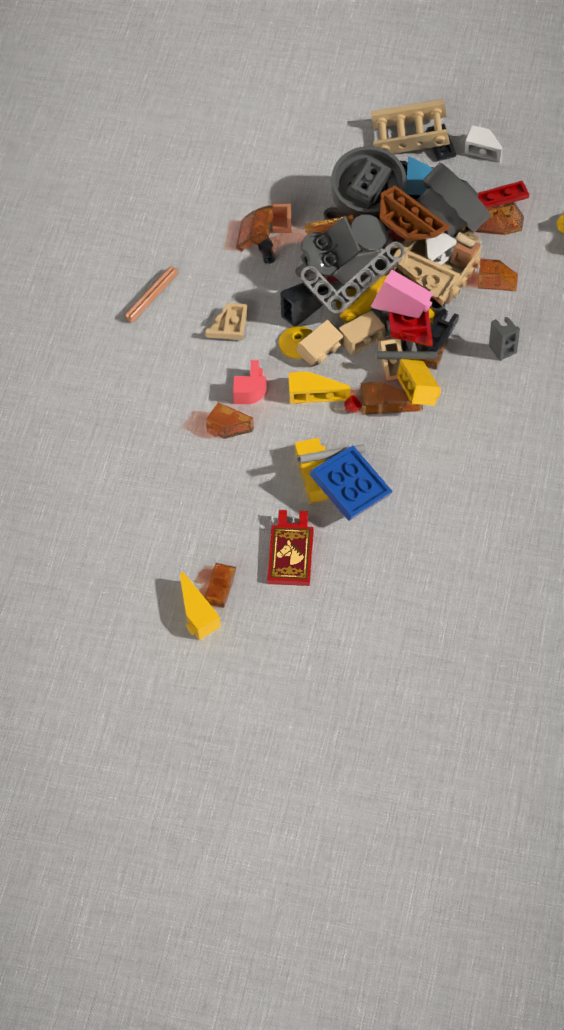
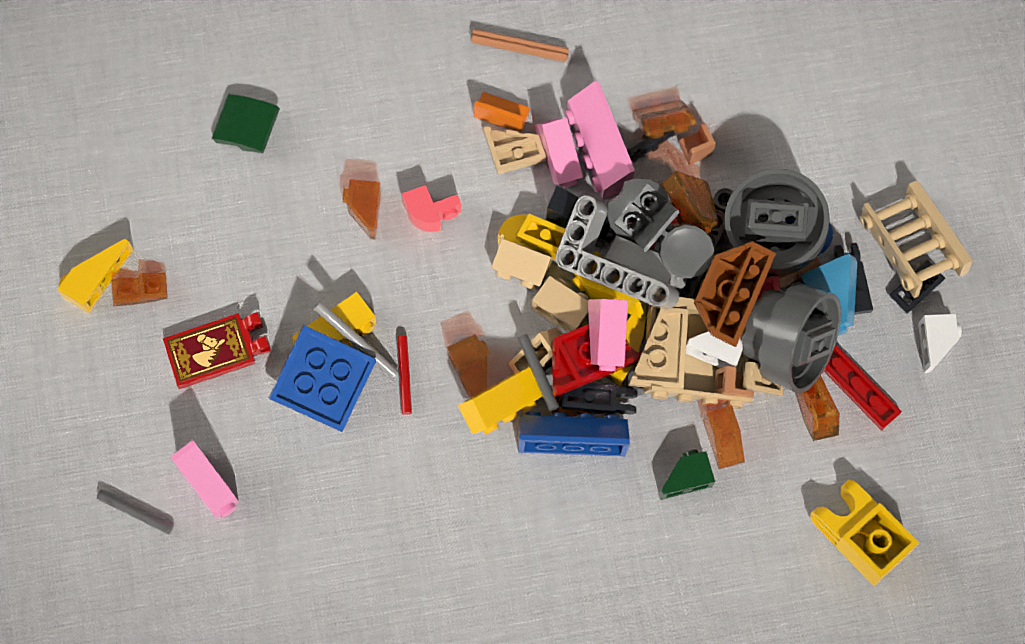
camera: 60 degrees right, 15 degrees up
yellow slope [288,371,350,404] -> none
red hinge [344,395,362,413] -> none
dark grey hinge [489,317,520,361] -> none
none -> flat silver bar [97,489,174,535]
none -> bright pink slope [171,440,239,519]
none -> dark green slope [211,94,280,153]
none -> red bar [397,335,412,415]
none -> orange panel [474,92,530,133]
none -> yellow slope [517,214,574,262]
none -> blue slope [518,412,630,457]
none -> bright pink slope [534,118,583,188]
none -> bright pink slope [564,80,635,199]
none -> dark green slope [659,449,715,500]

